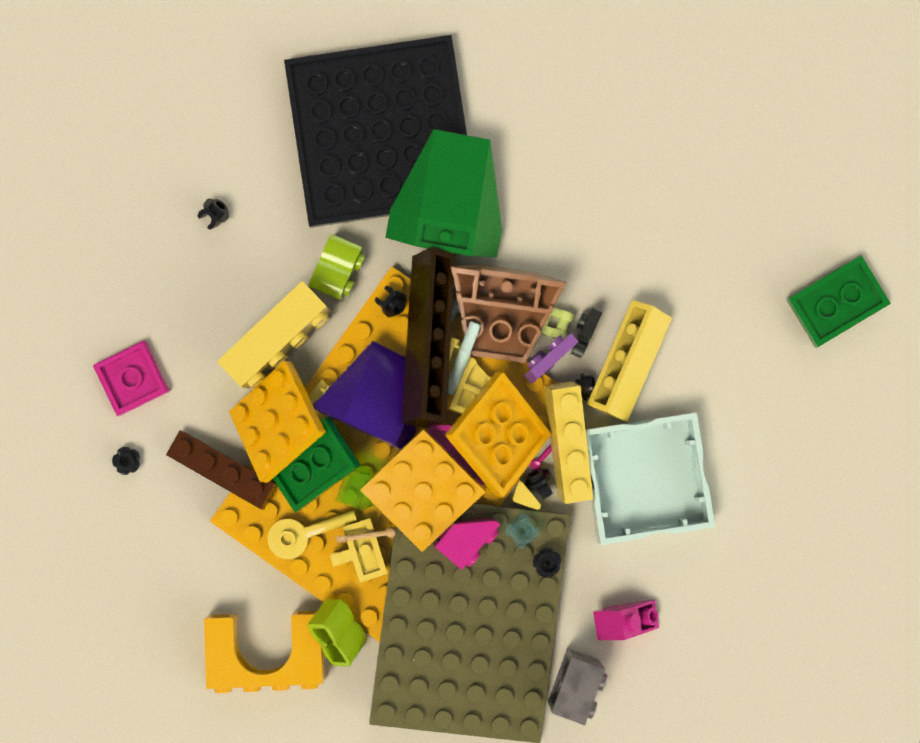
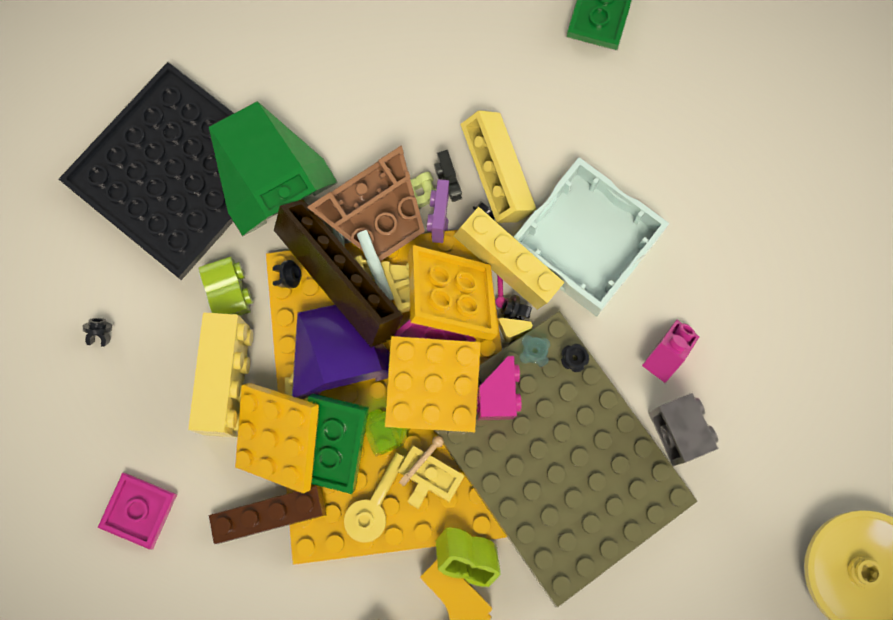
camera: 30 degrees left, 10 degrees down
black plate [112,447,140,475] -> none

